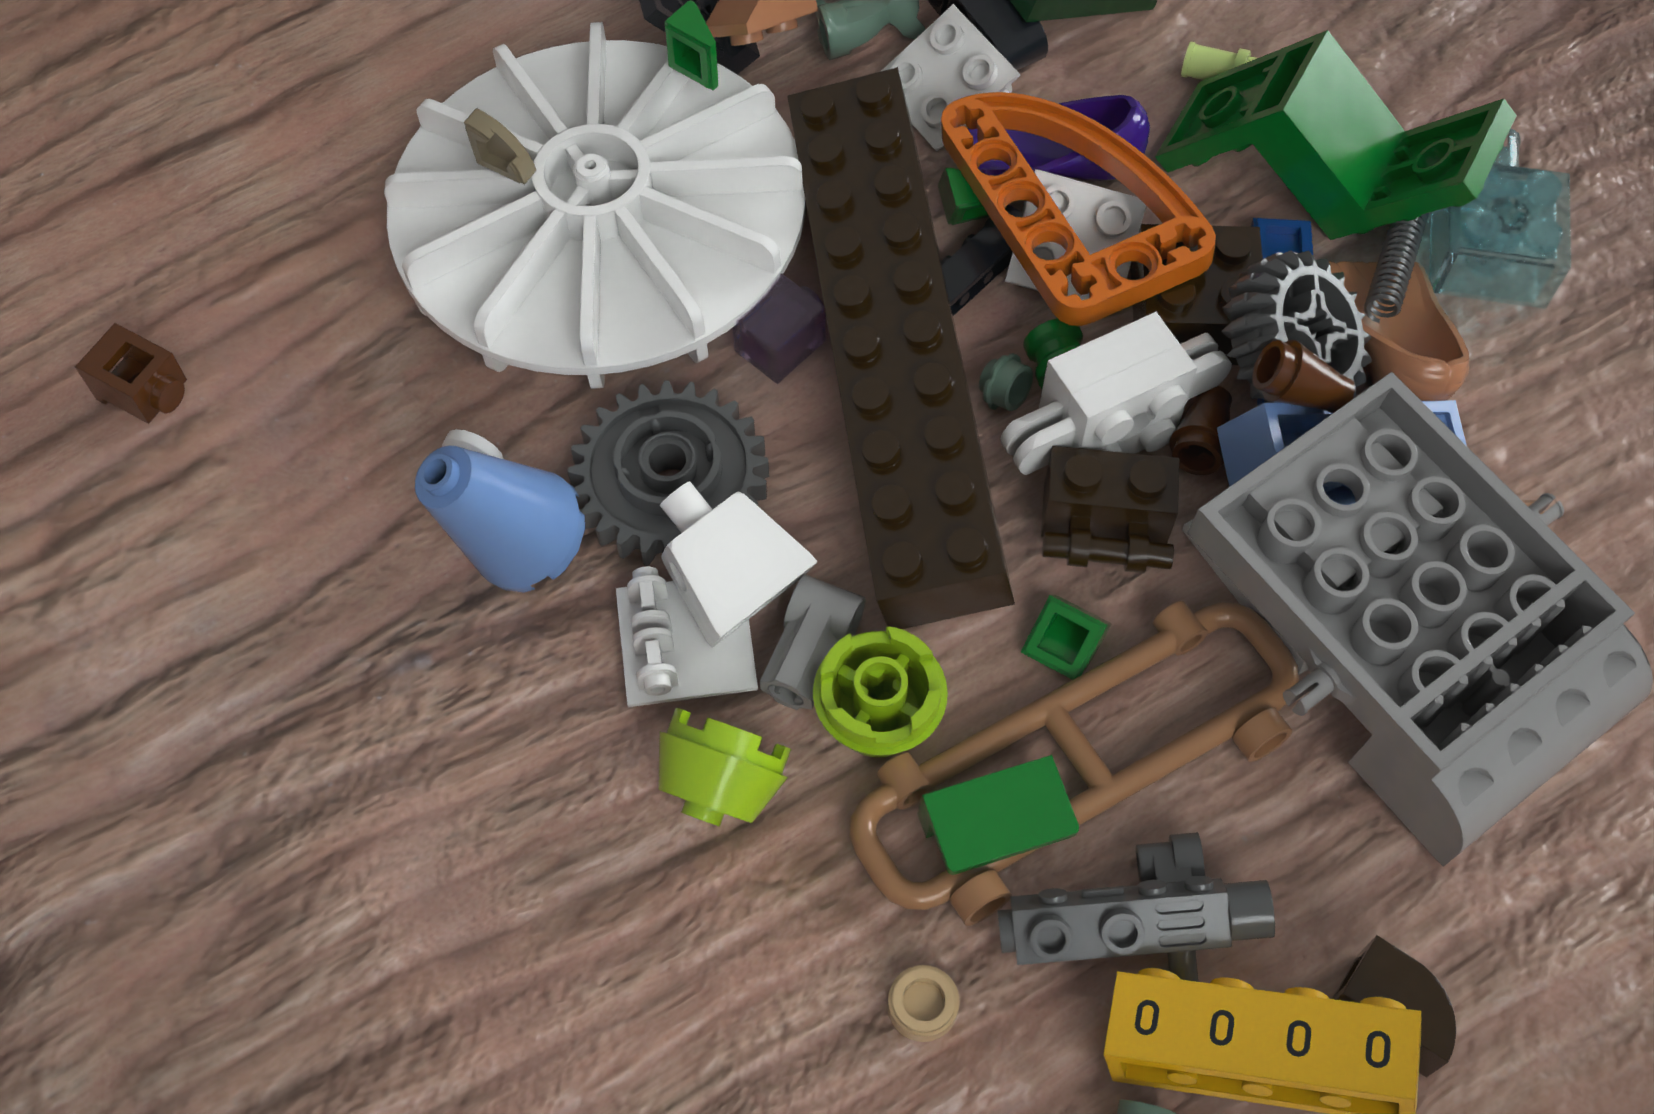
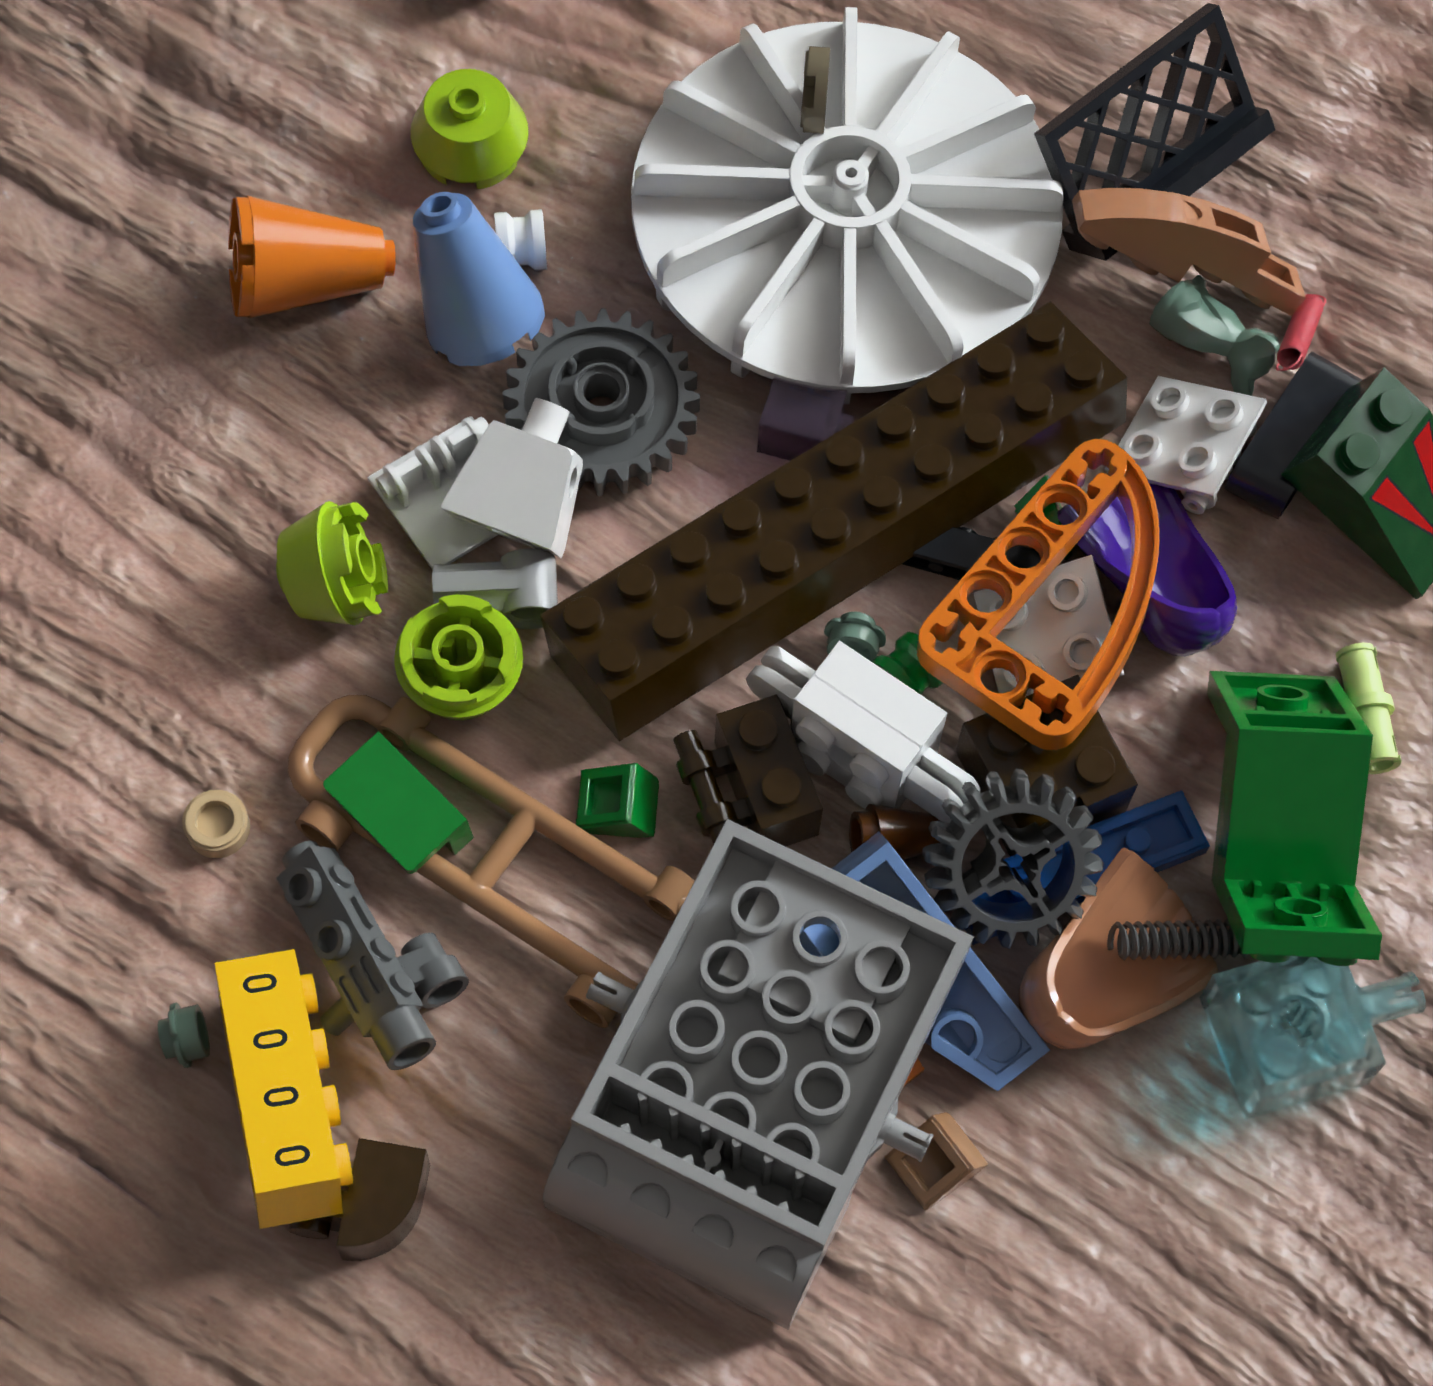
camera: 60 degrees right, 5 degrees up
green slope [664,0,719,90] -> none
reddish brown cone [1252,340,1355,413] -> none
none -> orange cone [228,196,396,318]
none -> lime cone [410,69,529,189]

